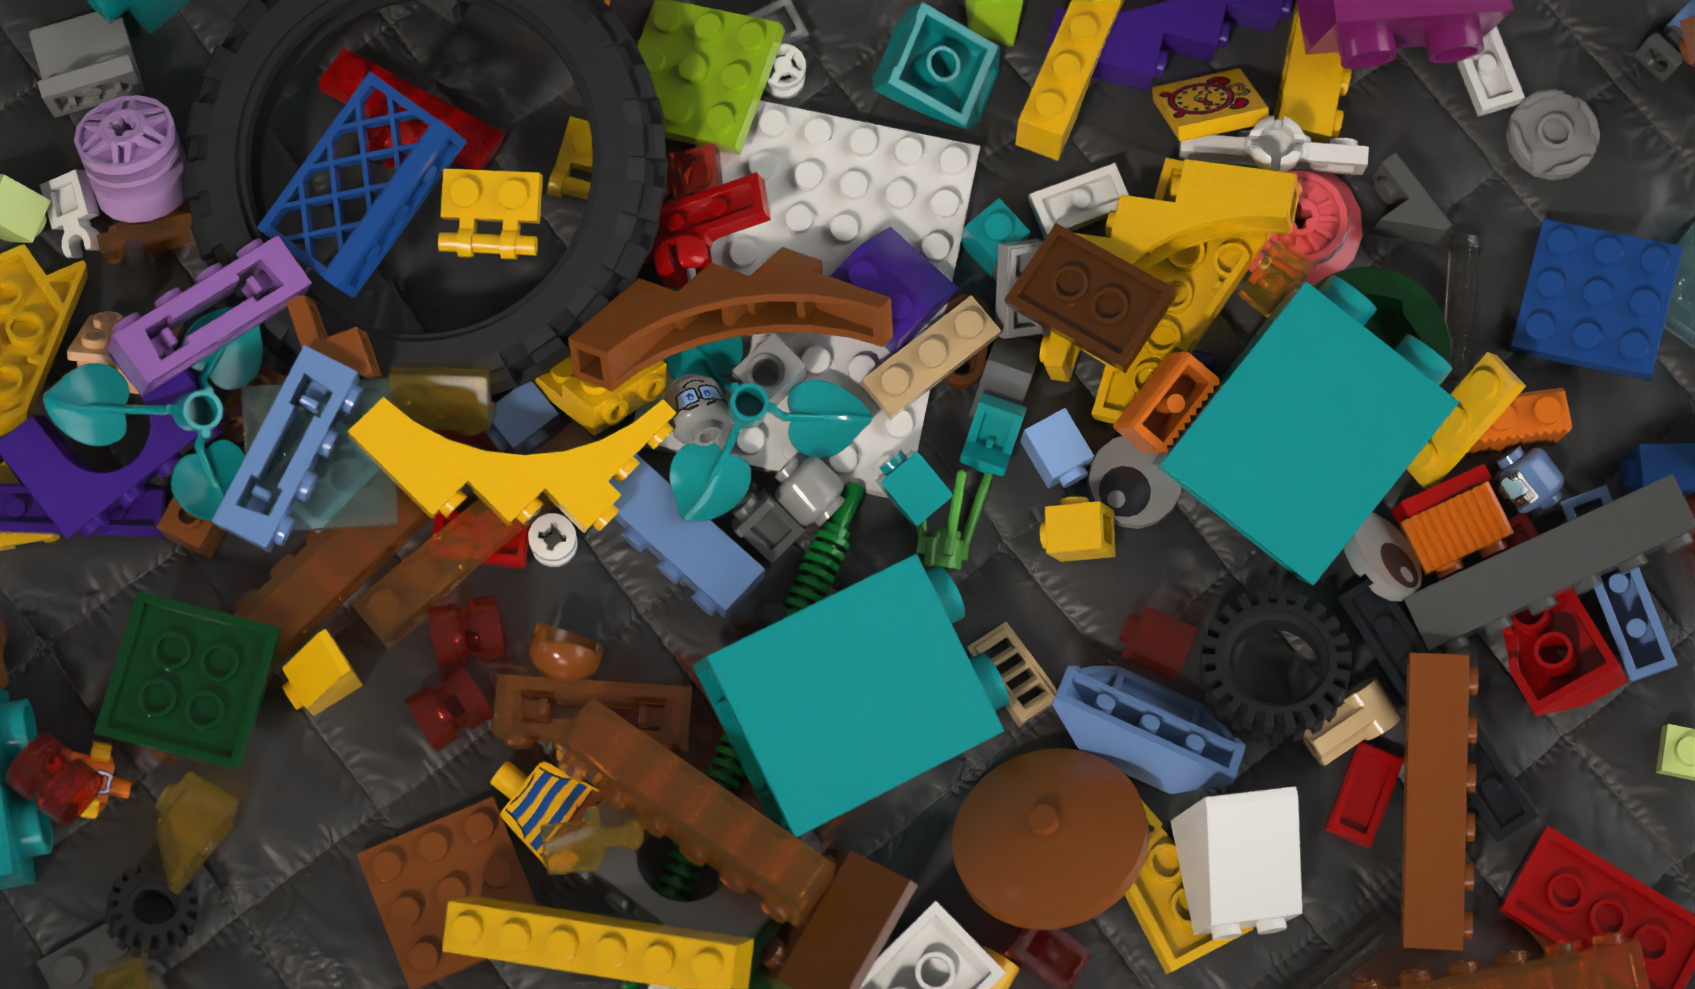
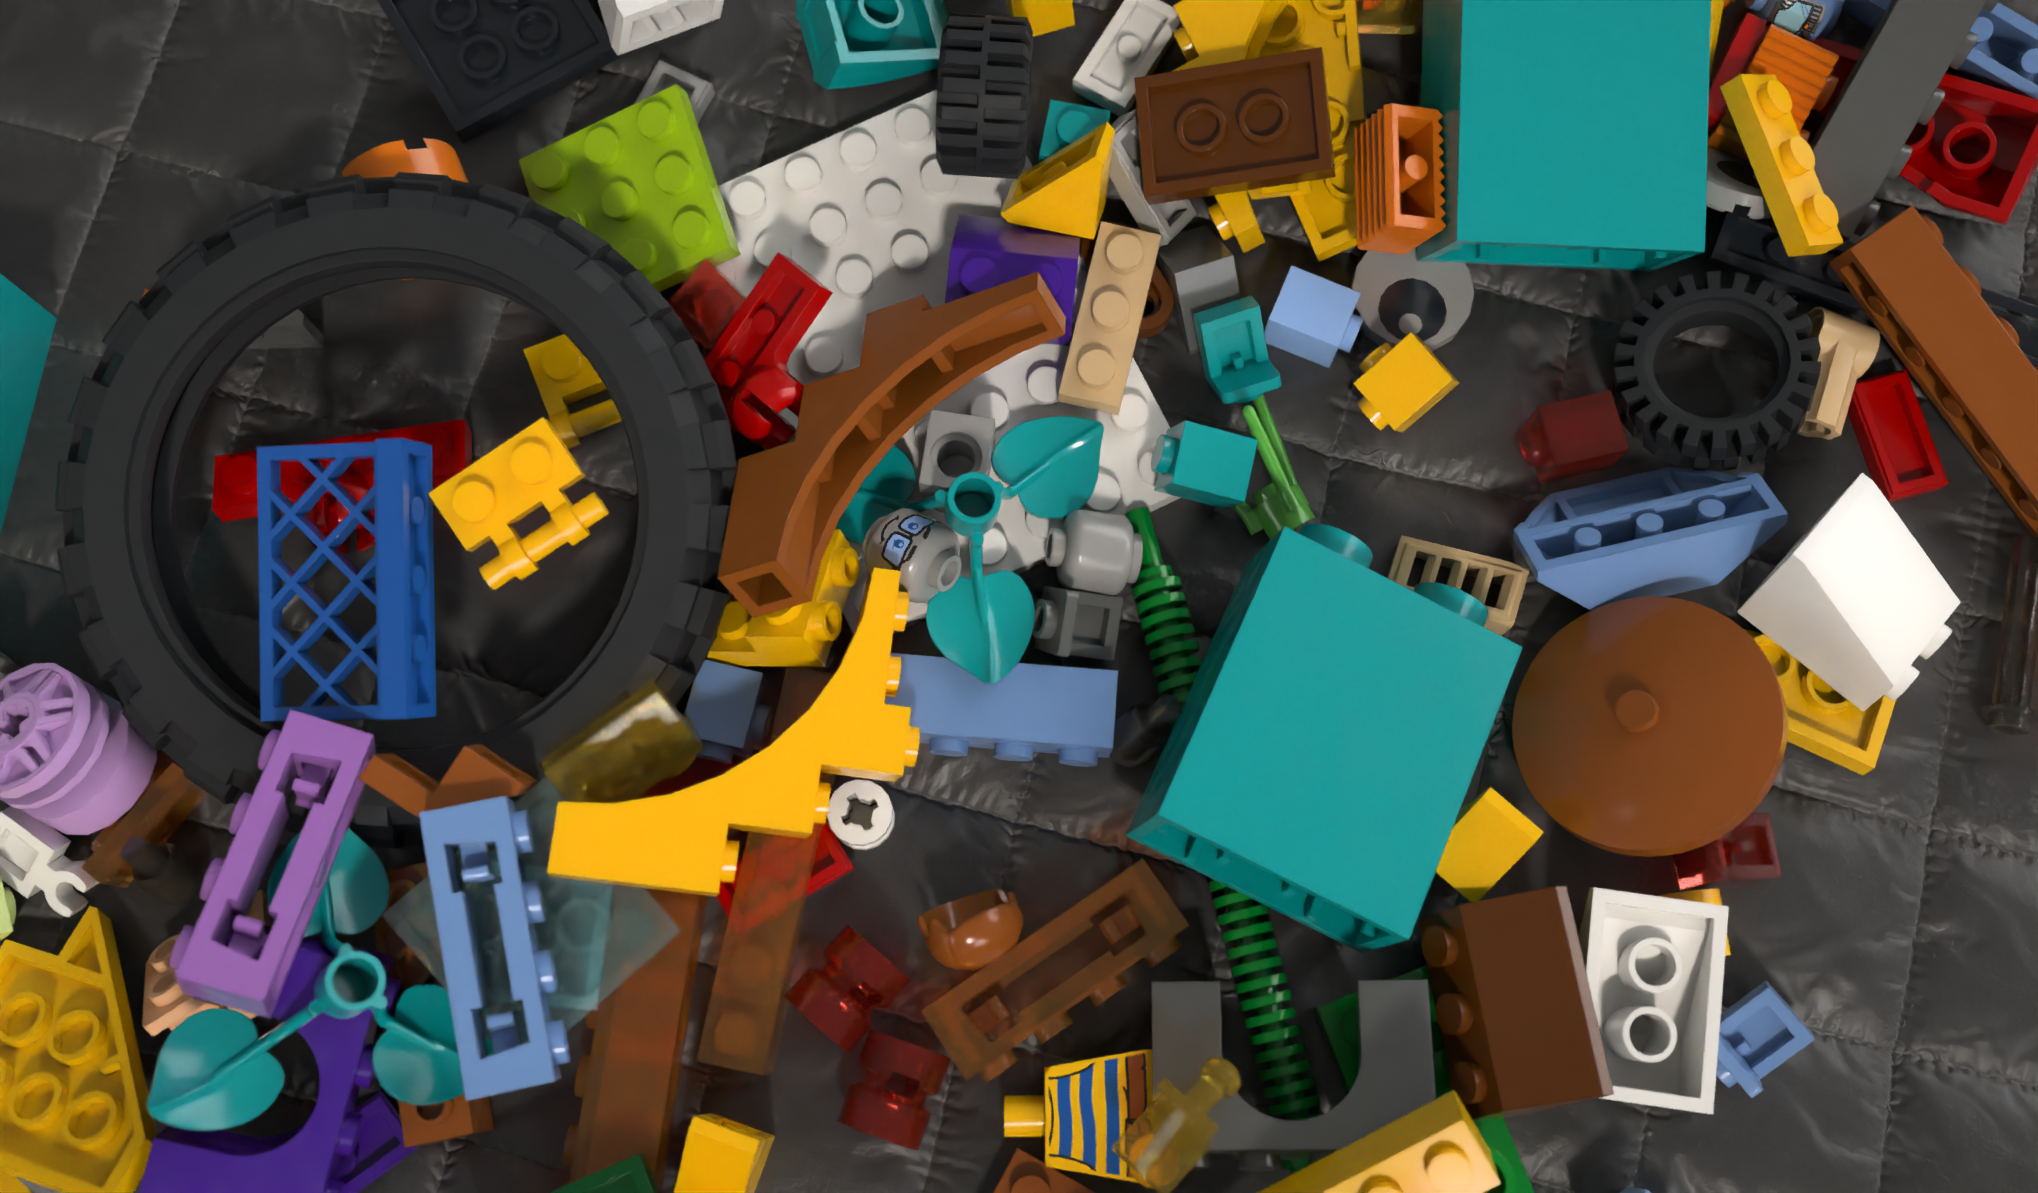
camera: 30 degrees left, 0 degrees up
clear orange brick [555,697,835,927] -> none
white wheel [764,44,806,100] -> none
none -> black tyre [936,13,1033,179]
none -> yellow slope [1000,121,1115,240]
none -> yellow slope [1436,787,1543,902]
none -> yellow plate [1720,74,1844,257]

